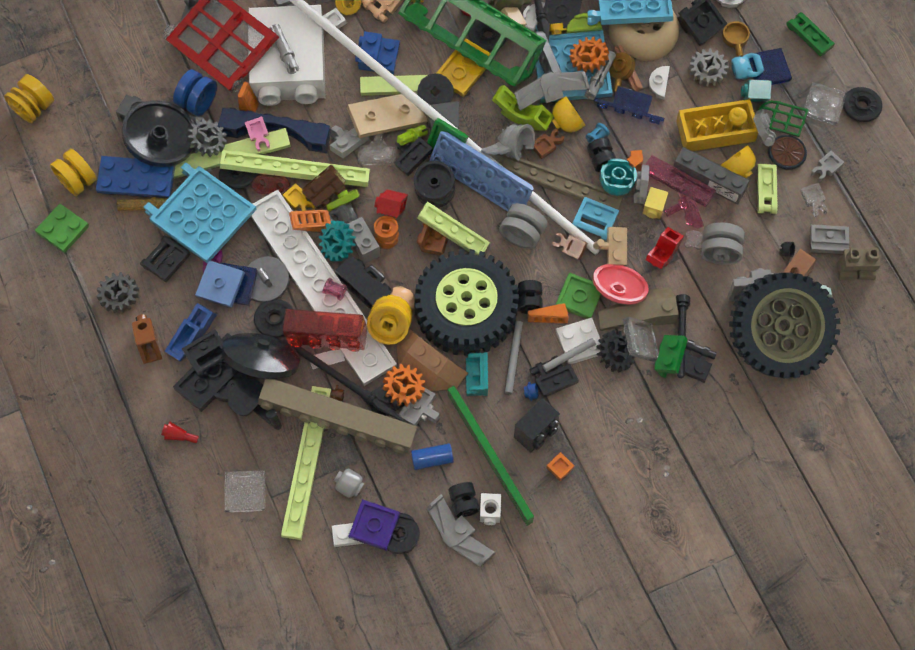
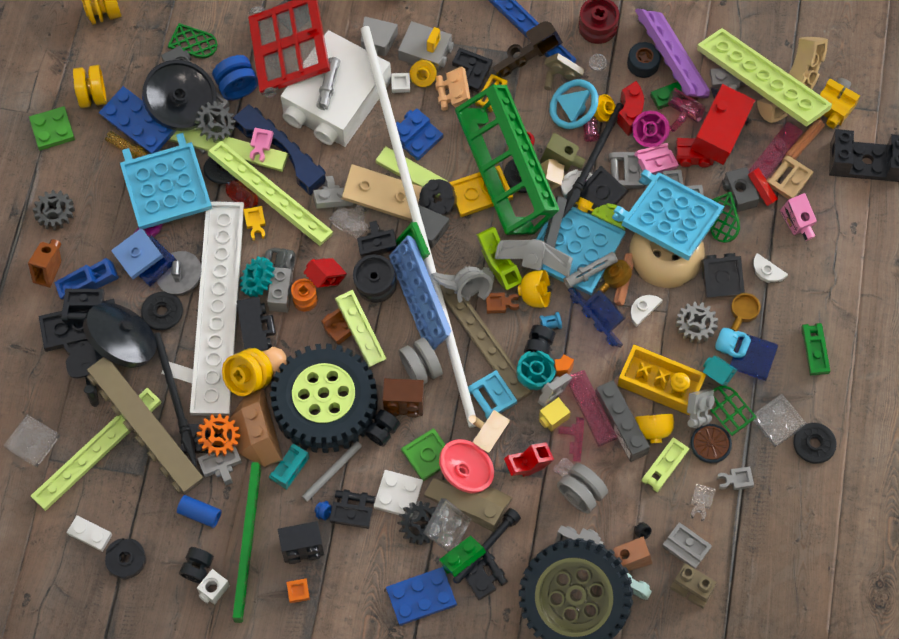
camera: 35 degrees right, 0 degrees up
black plate [140,235,190,282] -> none
red cone [161,421,199,443] -> none
orange slope [238,81,259,113] -> none
clear red brick [283,309,368,352] -> none
orange slope [289,210,331,232] -> none
reddish brown brick [302,165,346,208] -> none
clear pink bush [322,278,347,301] -> none
lime plate [325,189,360,211] -> none
reddish brown plate [330,385,344,402] -> none
light grey head [334,468,364,498] -> none
dark purple tile [348,499,400,551] -> none
lime axle [396,124,428,146] -> none
light grey plate [427,494,495,567] -> none
orange slope [527,303,569,324] -> none
light grey bar [542,338,596,372] -> none
plate [552,232,588,260] -> none
orange gear [569,37,609,73] -> none
none -> green window [168,23,218,58]
none -> reddish brown brick [383,378,424,418]
none -> blue plate [386,567,457,626]

